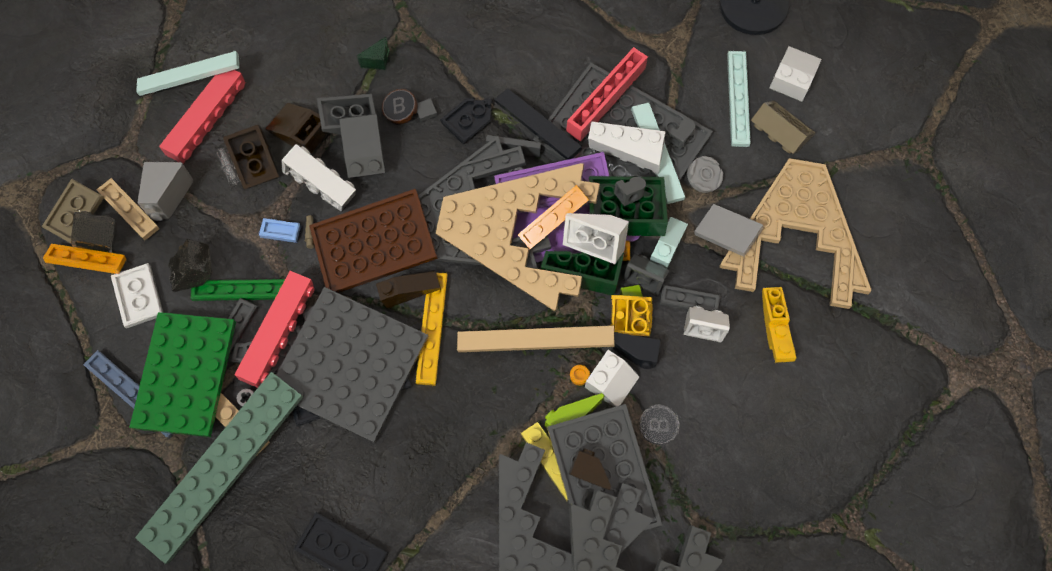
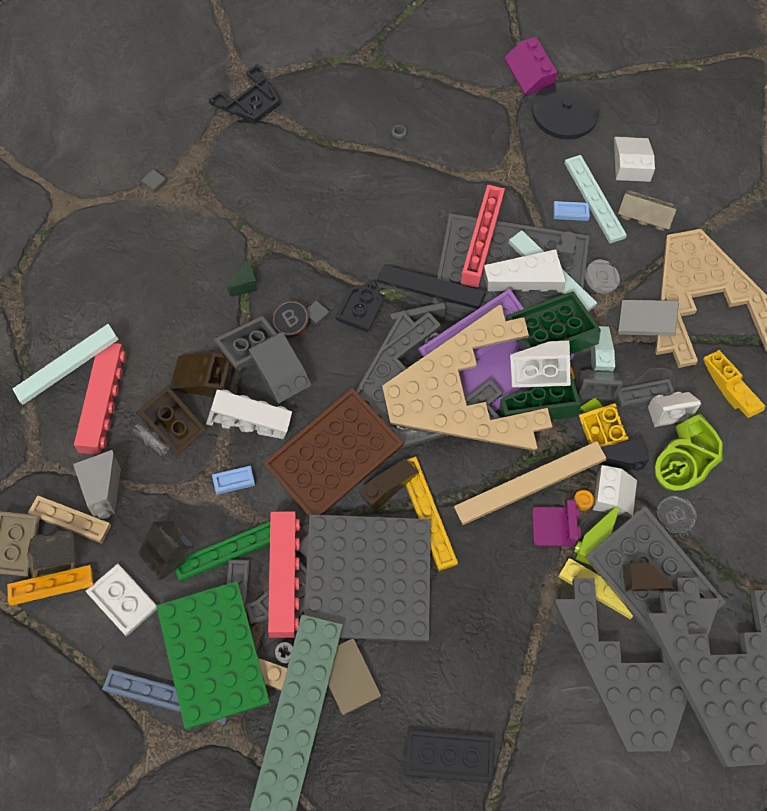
camera: 25 degrees left, 5 degrees down
dark tan animal [305,215,314,249] -> none
light orange plate [518,185,590,249] -> none
dark grey leg [614,177,646,206] -> none
none -> dark tan tile [328,638,381,716]
none -> magenta bracket [532,500,581,547]
none -> light blue tile [553,201,590,221]
none -> lime piece [654,414,723,491]

